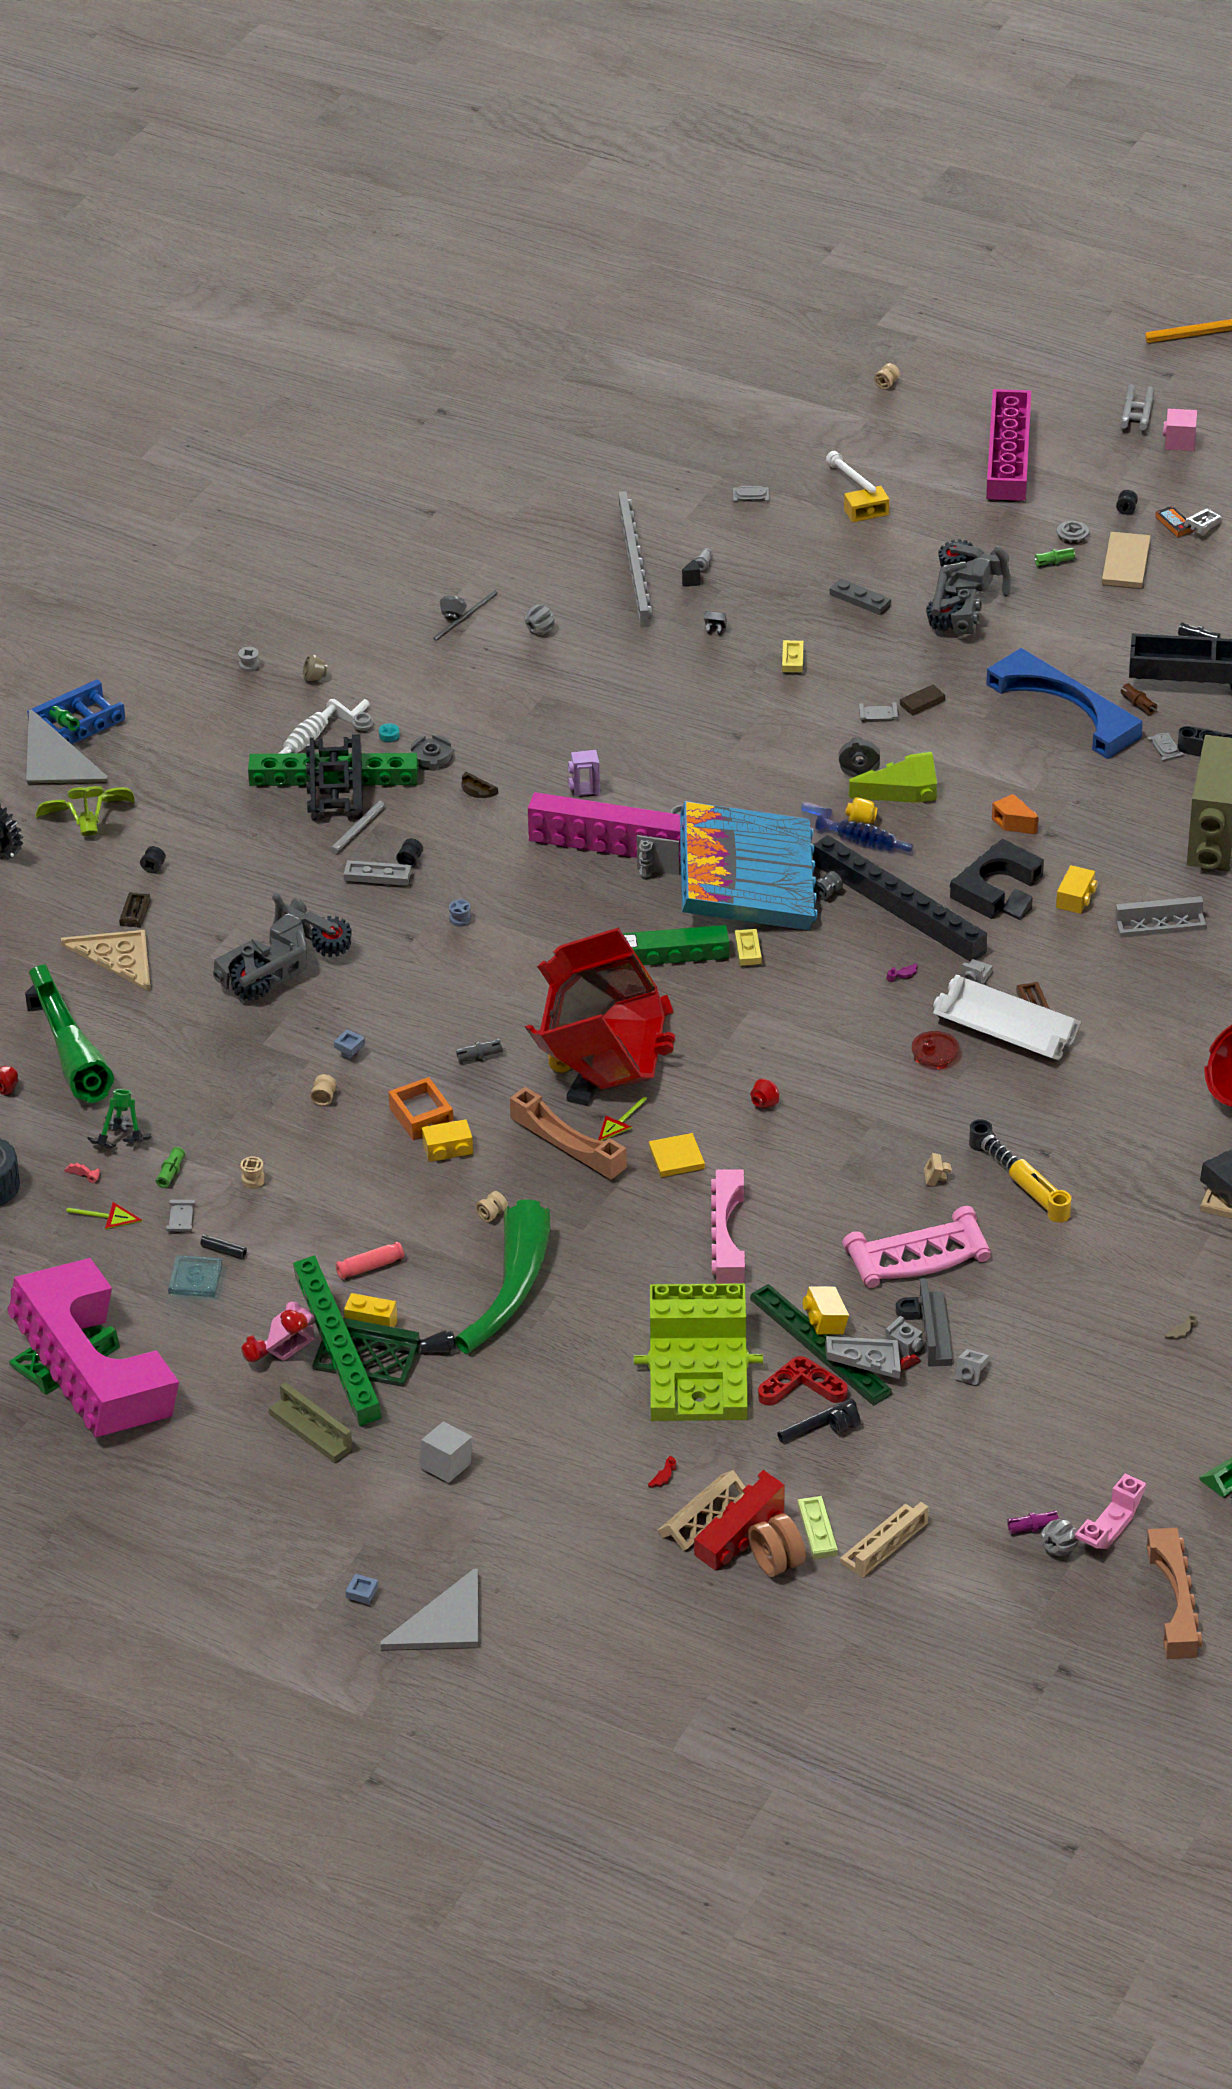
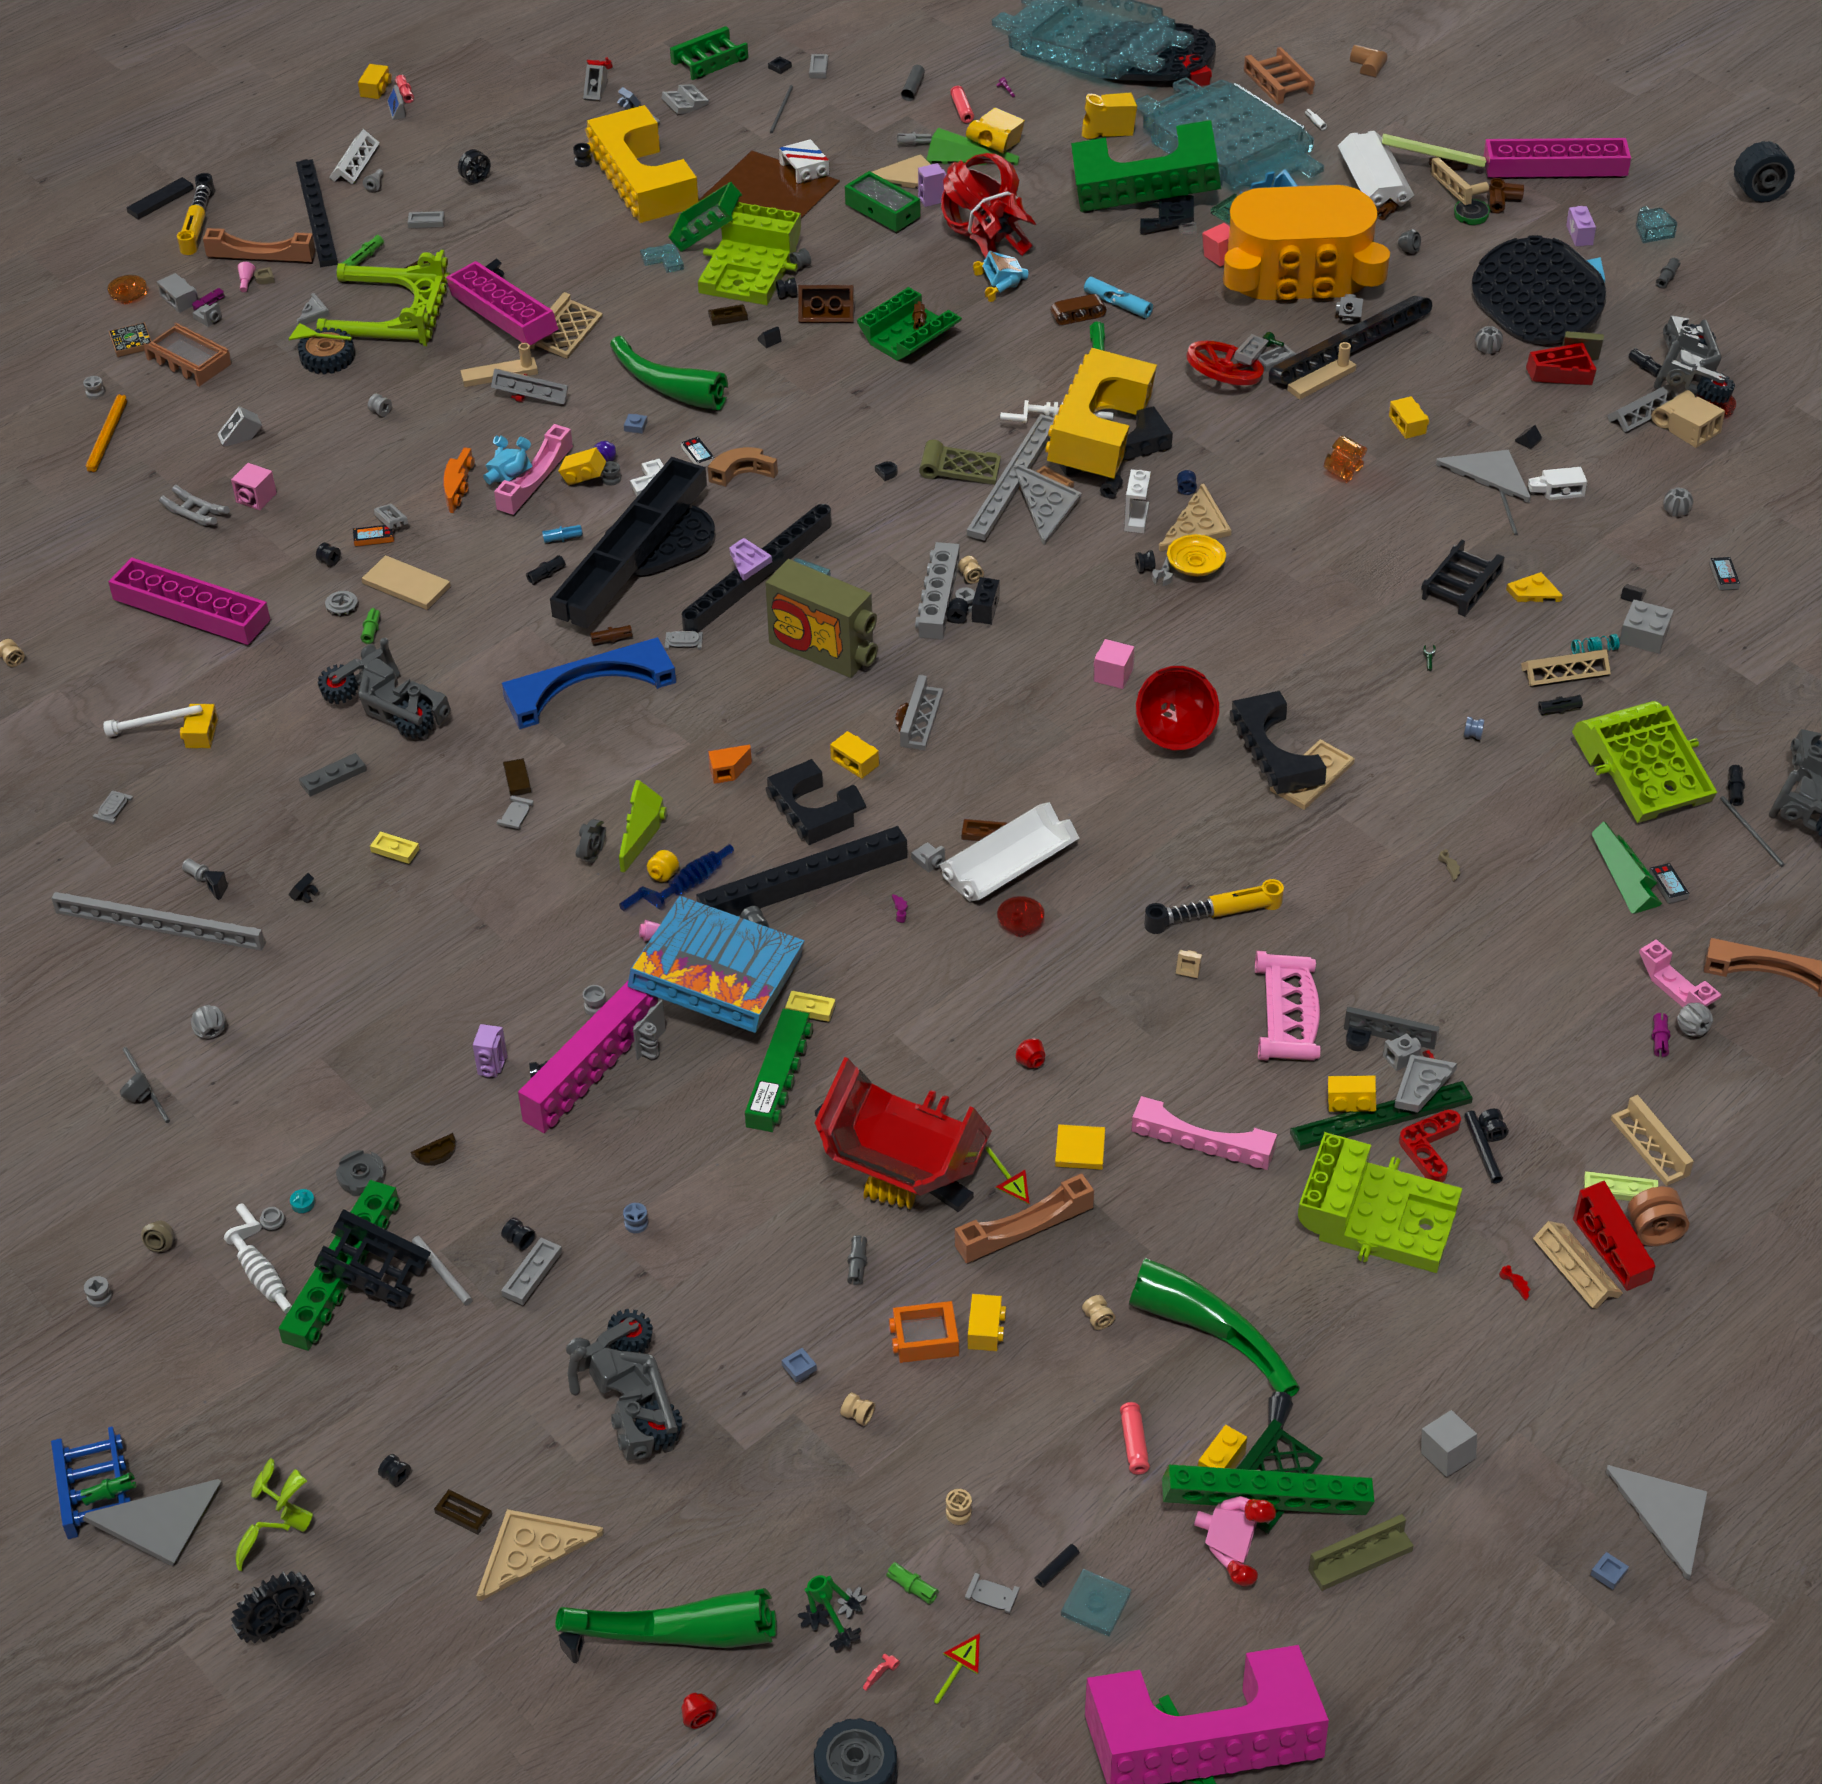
camera: 70 degrees left, 5 degrees up
light grey bracket [955,1349,990,1385] -> none

